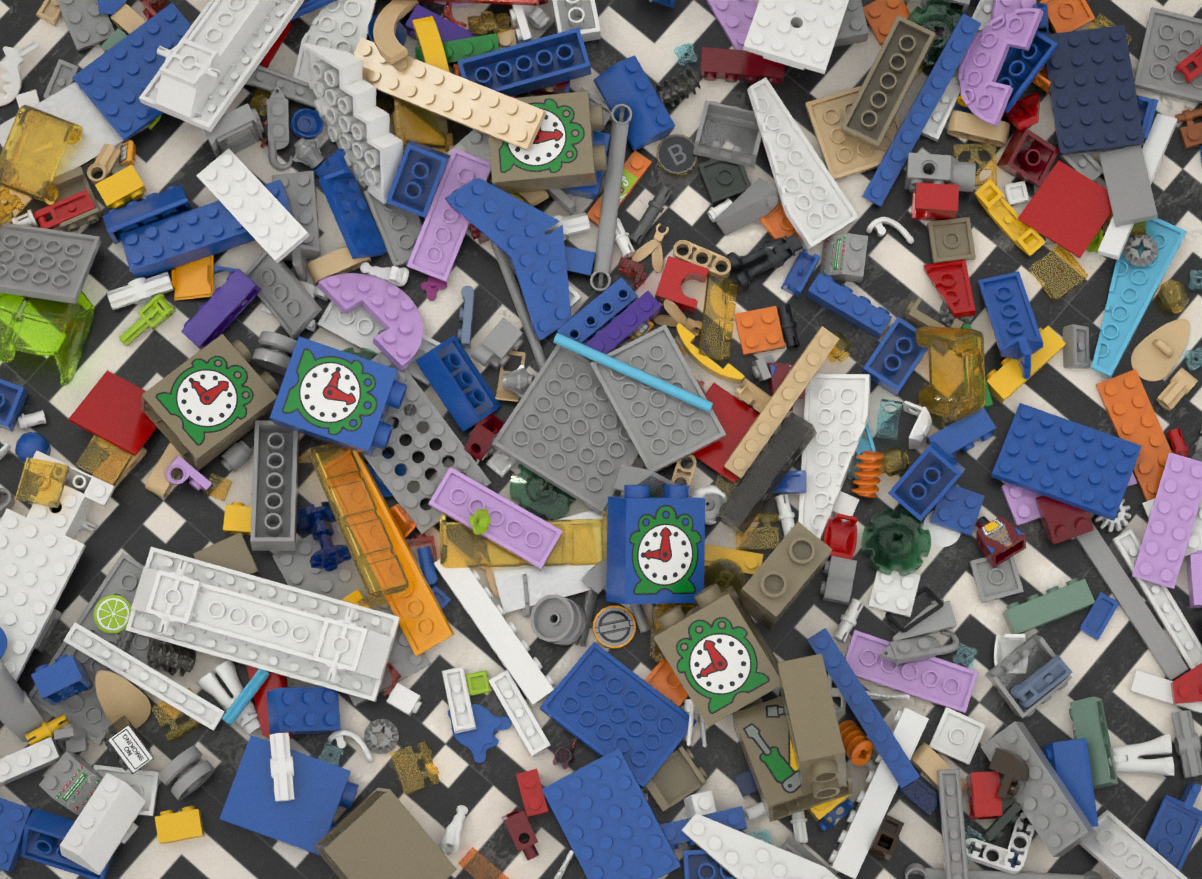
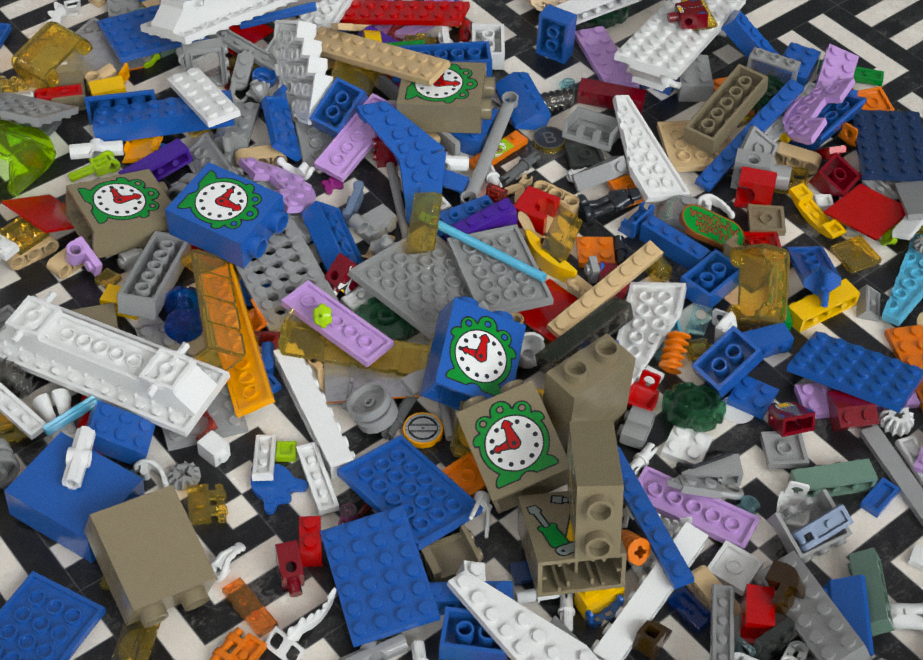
camera: 10 degrees right, 30 degrees down
none -> clear yellow windscreen [405,192,443,254]
none -> tile [679,204,745,250]
none -> light grey plate [740,126,779,155]

